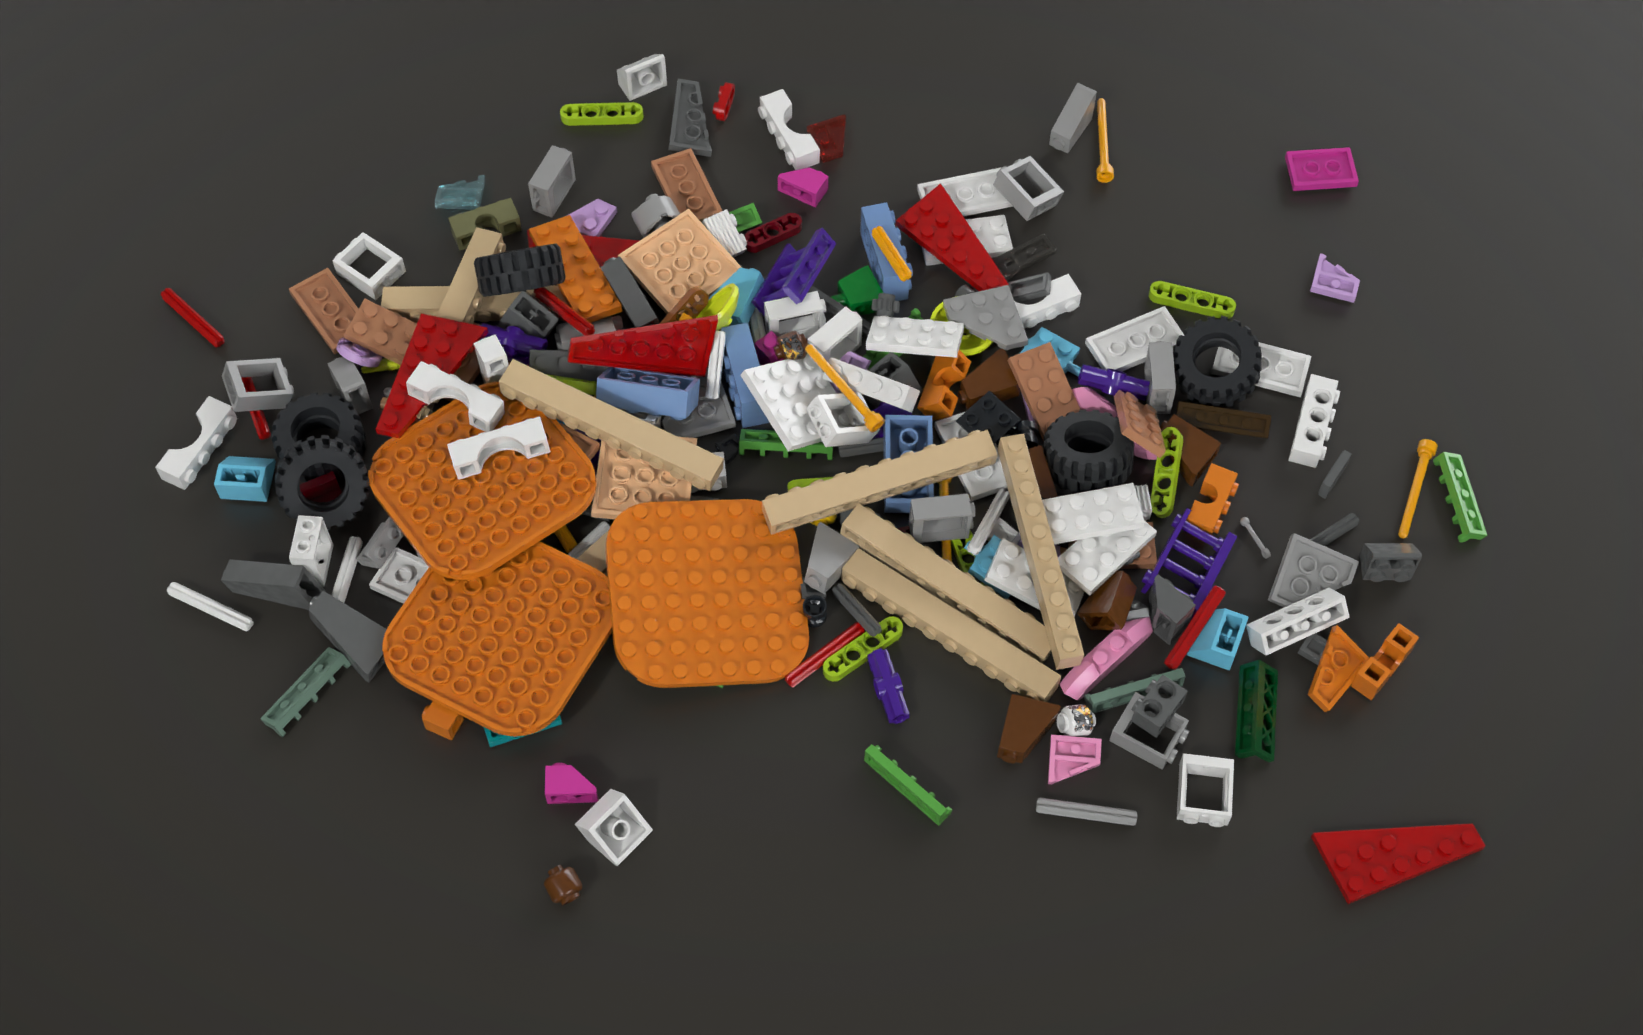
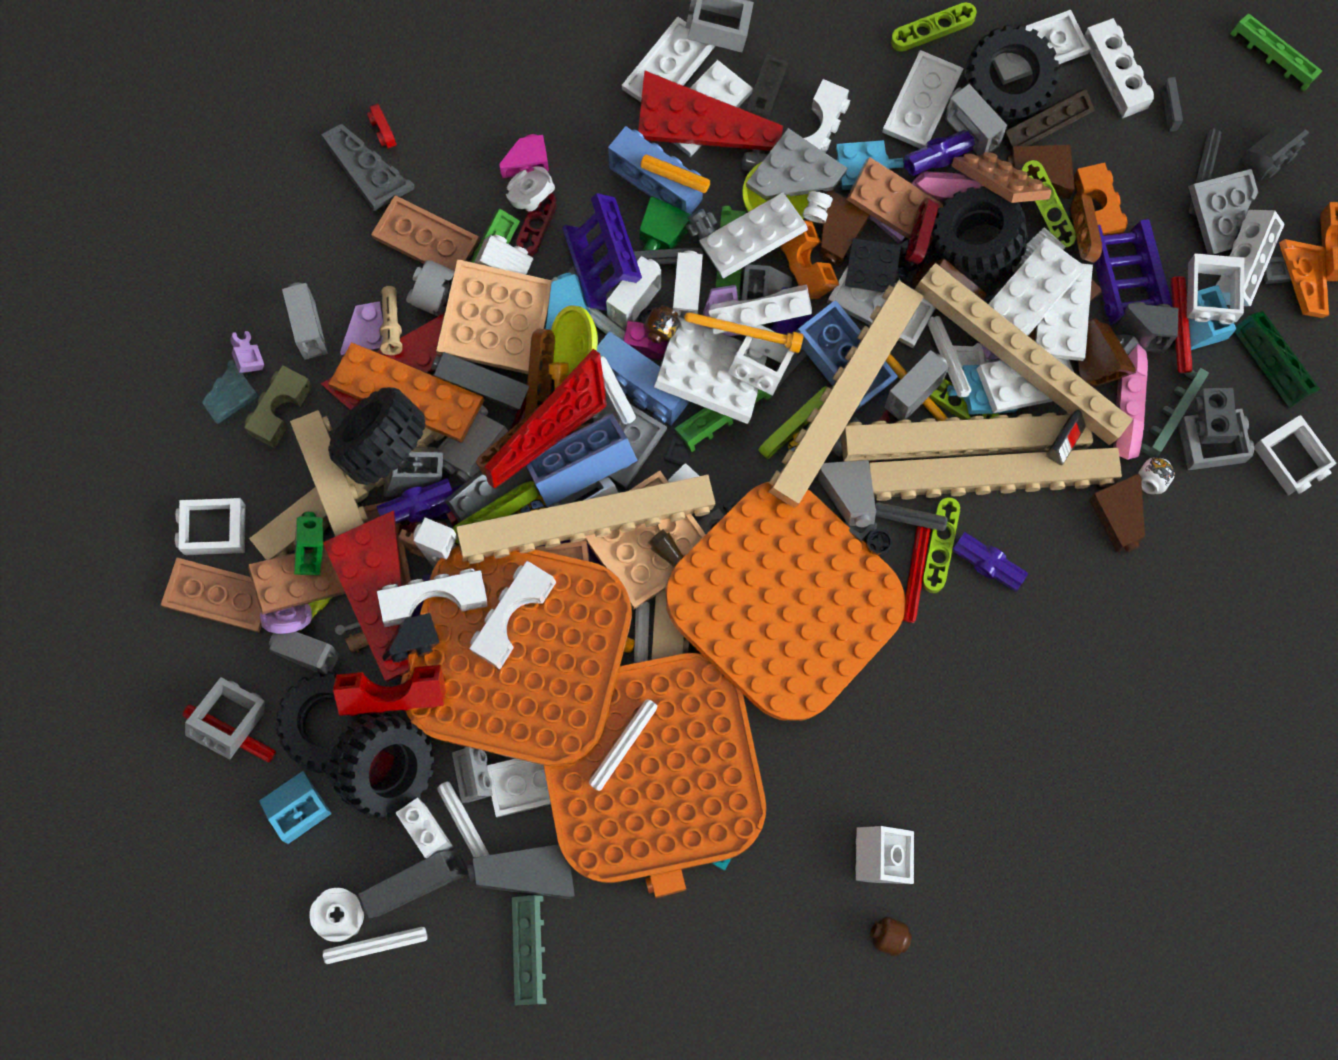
camera: 40 degrees left, 15 degrees up
white arch [155,396,237,490] -> none
red axle [161,288,225,347] -> none
red axle [533,287,595,336] -> none
dark pink slope [545,763,598,804] -> none
lime beam [560,102,644,126] -> none
white slope [617,54,667,101] -> none
white arch [758,89,820,170] -> none
clear red wing [807,114,846,163] -> none
bright green hinge [864,744,953,826] -> none
dark grey tile [1008,272,1051,303] -> none
light grey axle [1036,798,1137,826] -> none
bright pink wing [1048,735,1102,784] -> none
light grey hinge [1240,517,1271,559] -> none
light orange piece [1398,439,1438,539] -> none
none -> lavender plate [230,331,264,373]
none -> green torso [294,512,323,576]
none -> white plate [310,888,364,942]
none -> red arch [333,664,446,716]
none -> tan pin [380,286,403,356]
none -> black slope [382,613,439,663]
none -> white plate [506,166,555,211]
none -> white axle [589,699,657,791]
none -> dark brown cone [648,529,684,568]
none -> white wheel [802,191,832,223]
none -> dark red beam [905,198,939,265]
none -> slope [1046,410,1086,465]
none -> dark orange beam [1071,193,1102,263]
none -> white window [1187,254,1244,324]

